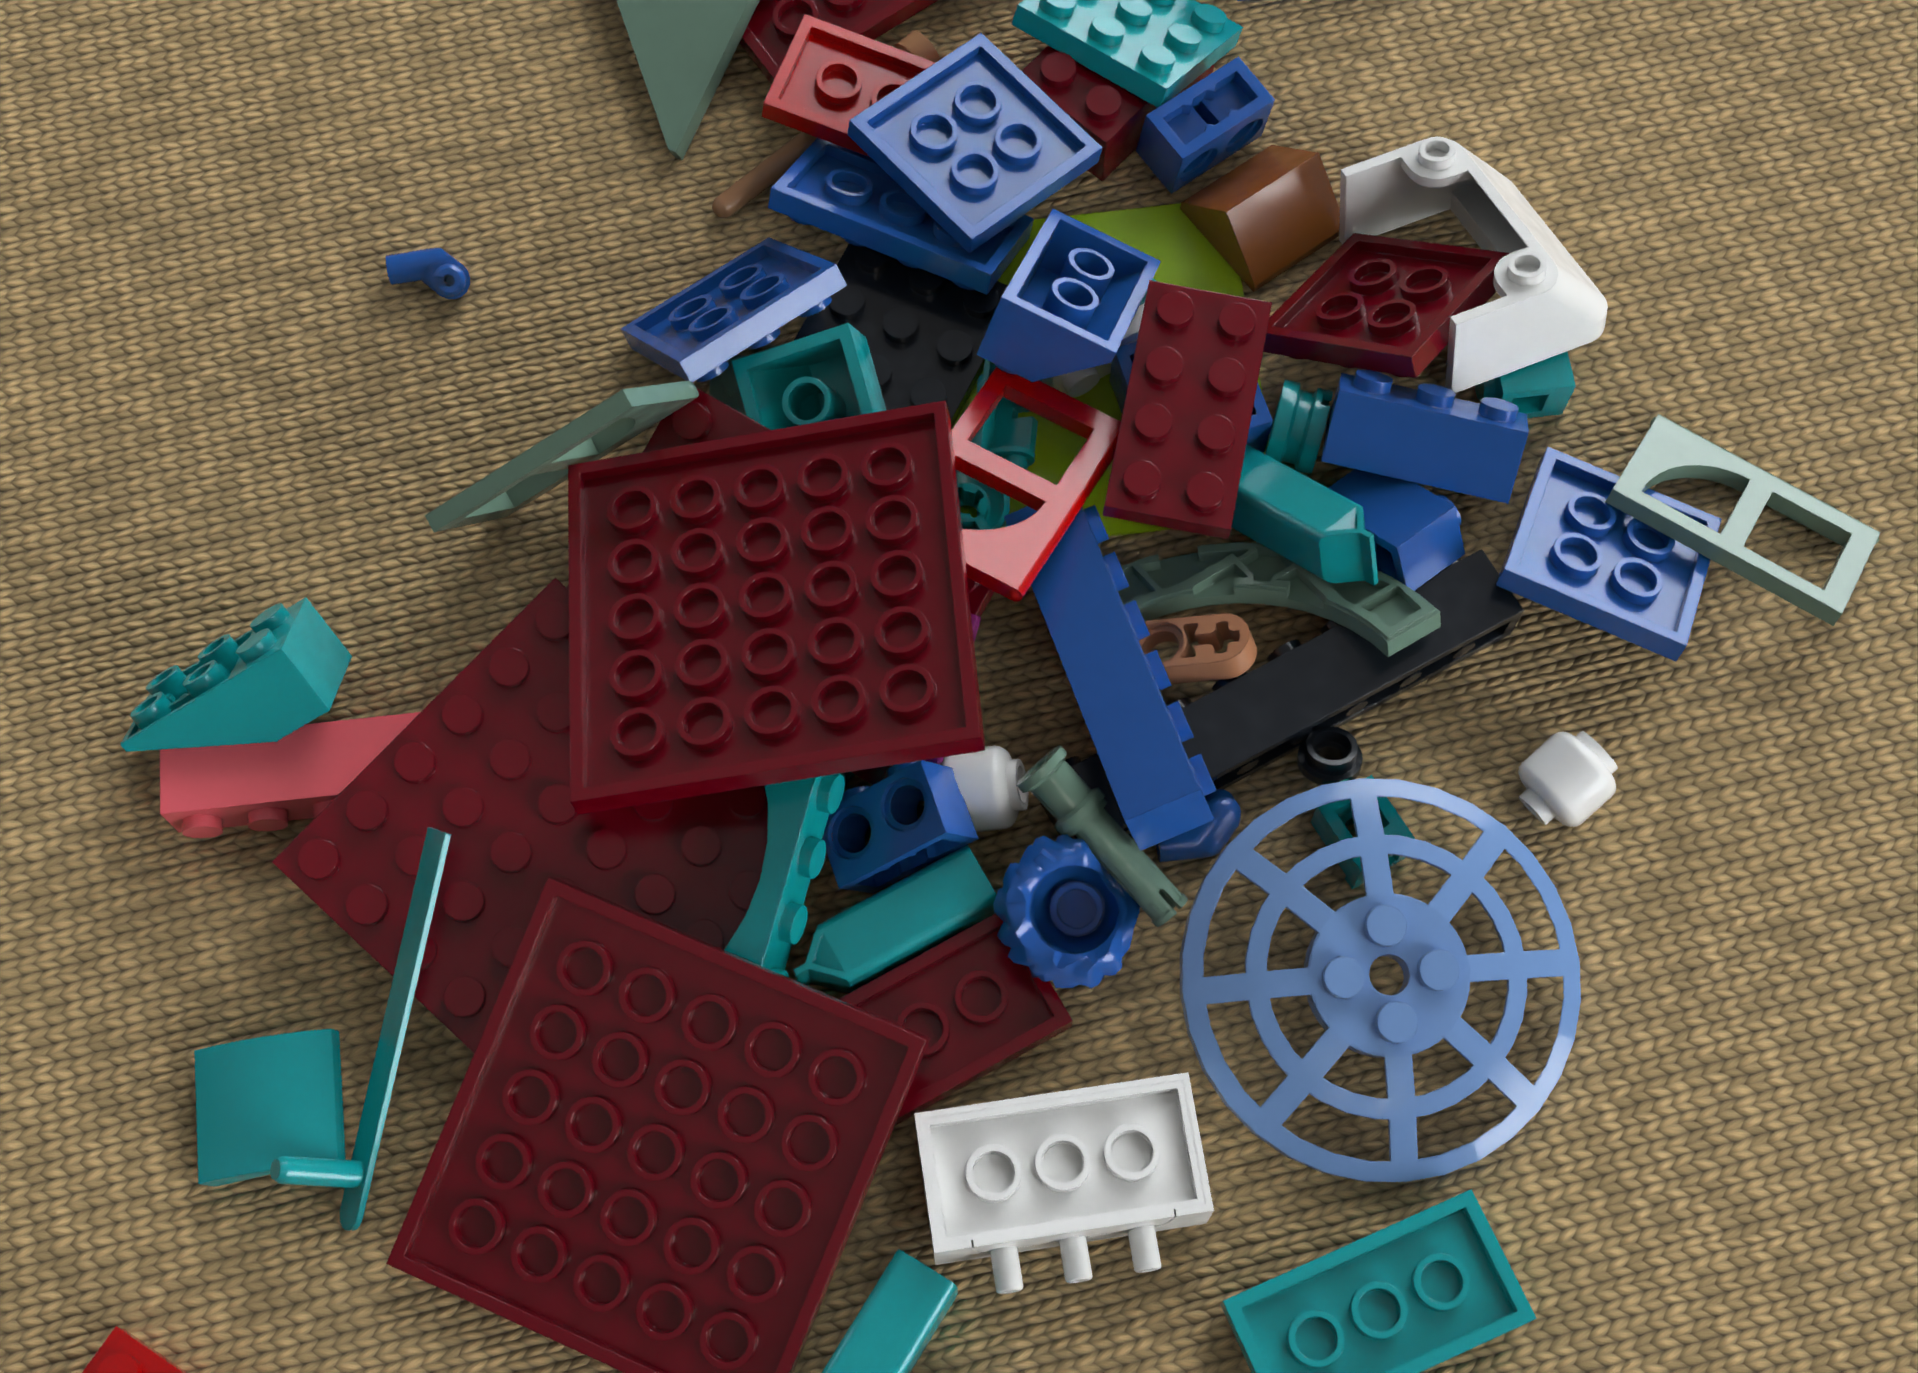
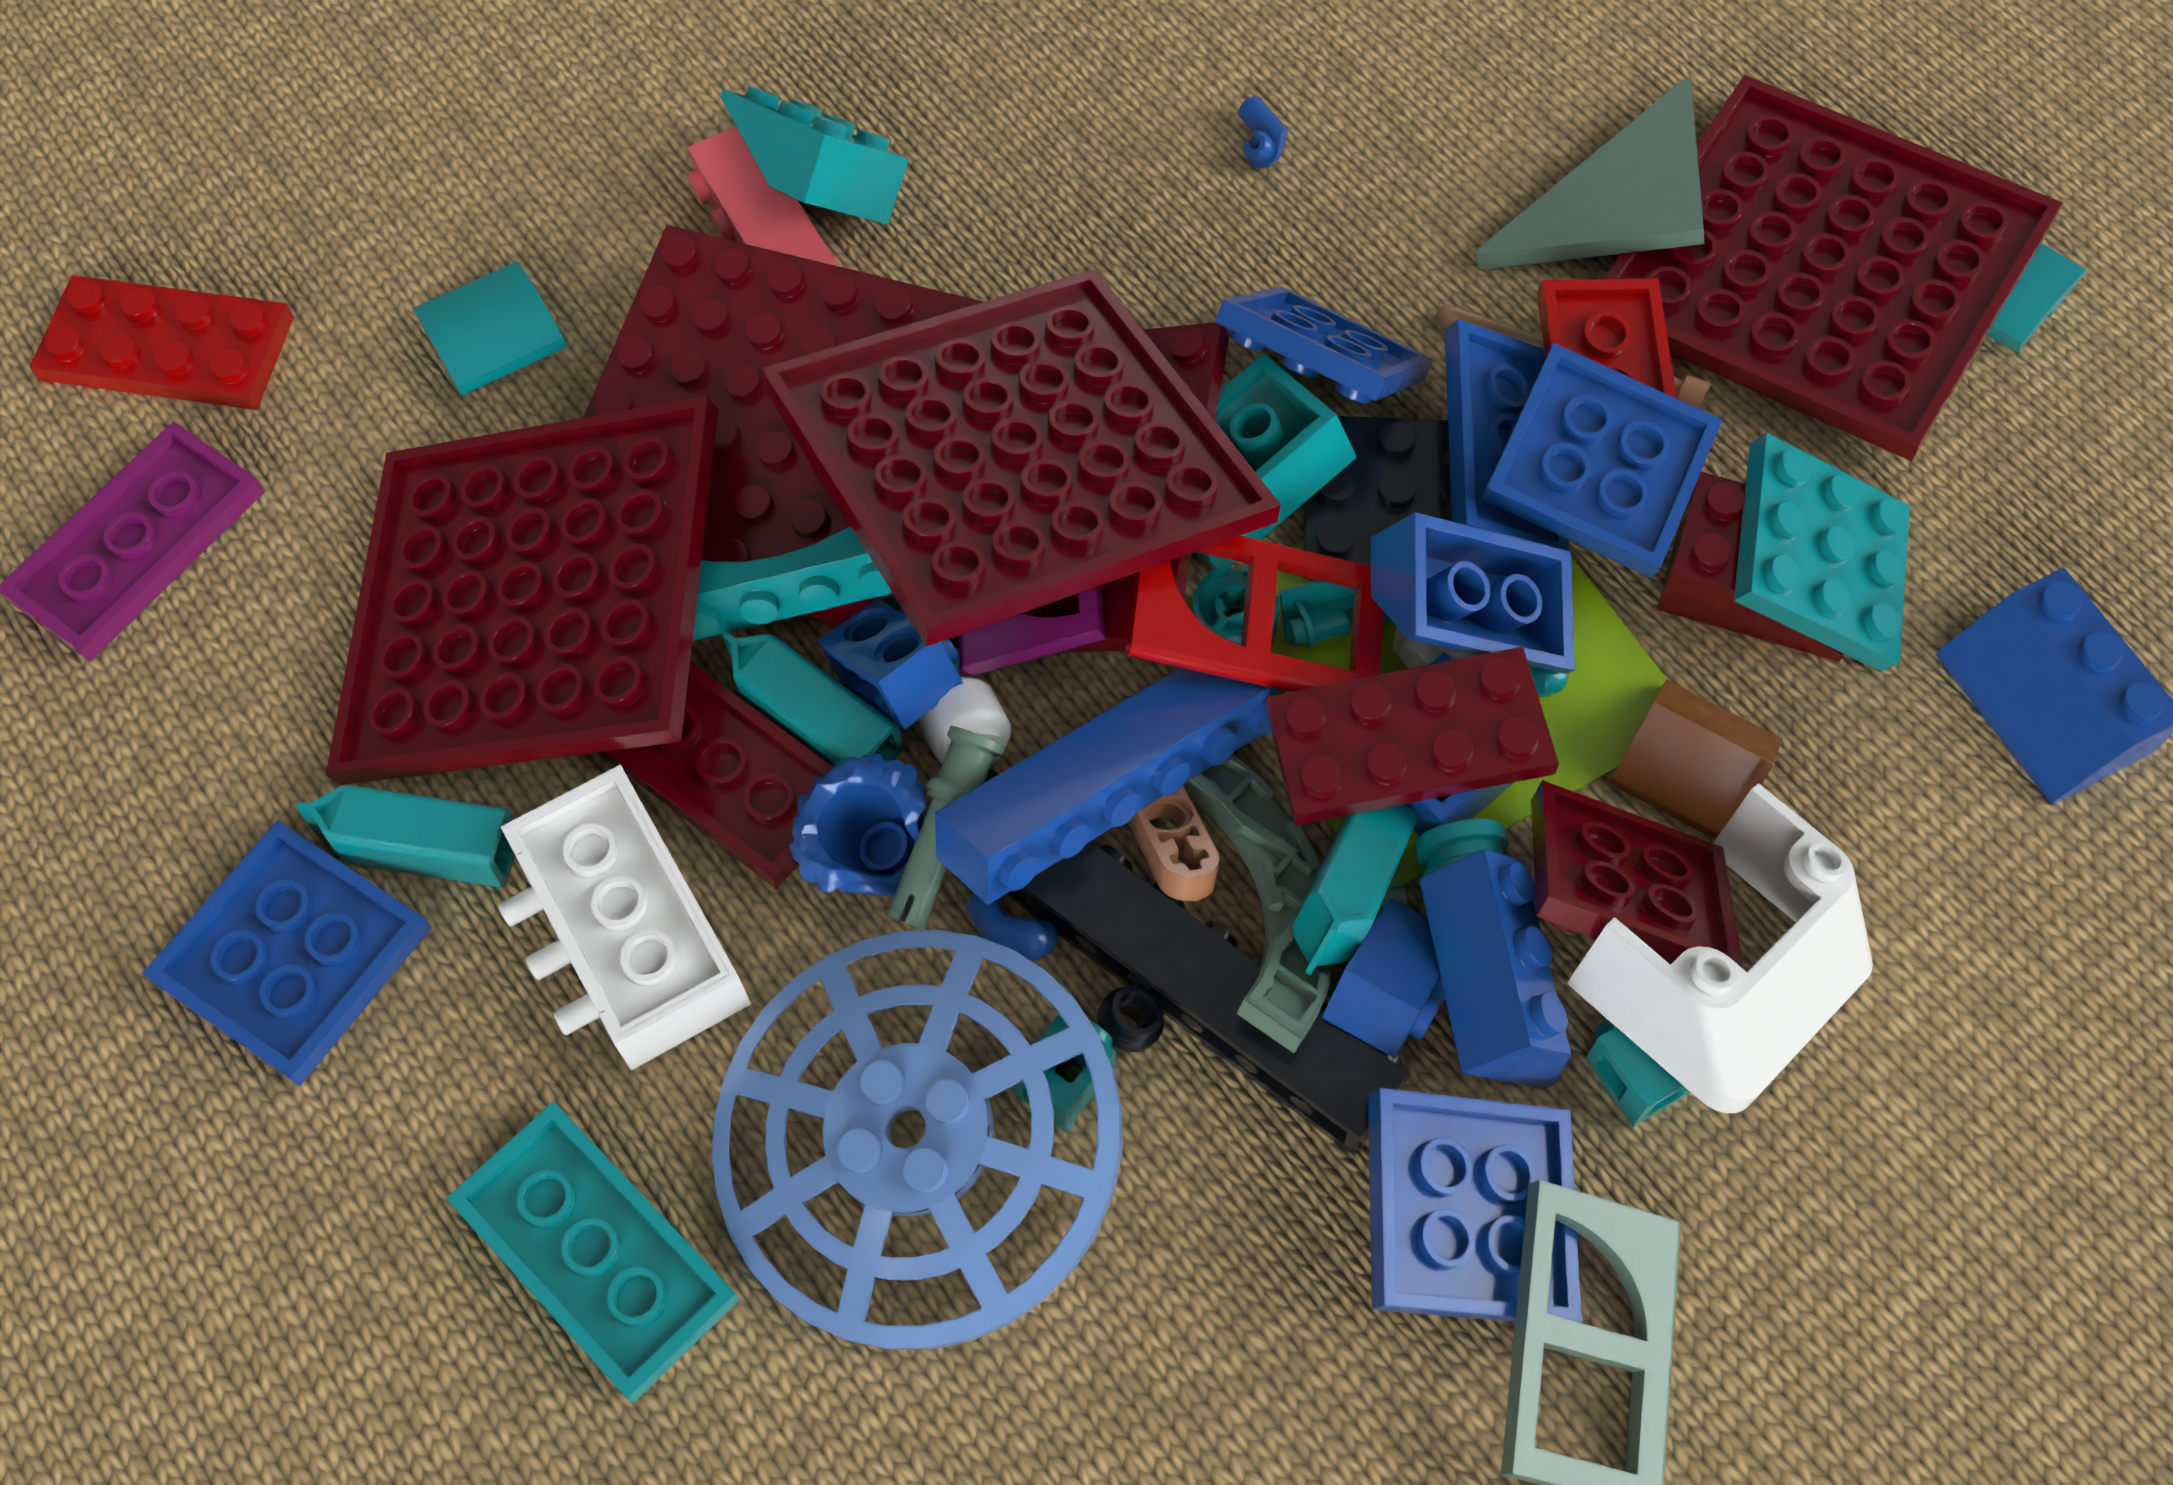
camera: 70 degrees right, 5 degrees down
teal piece [270,827,451,1231] -> none
sand green window [425,381,699,532] -> none
blue brick [1136,56,1275,194] -> none
white head [1518,731,1618,827] -> none

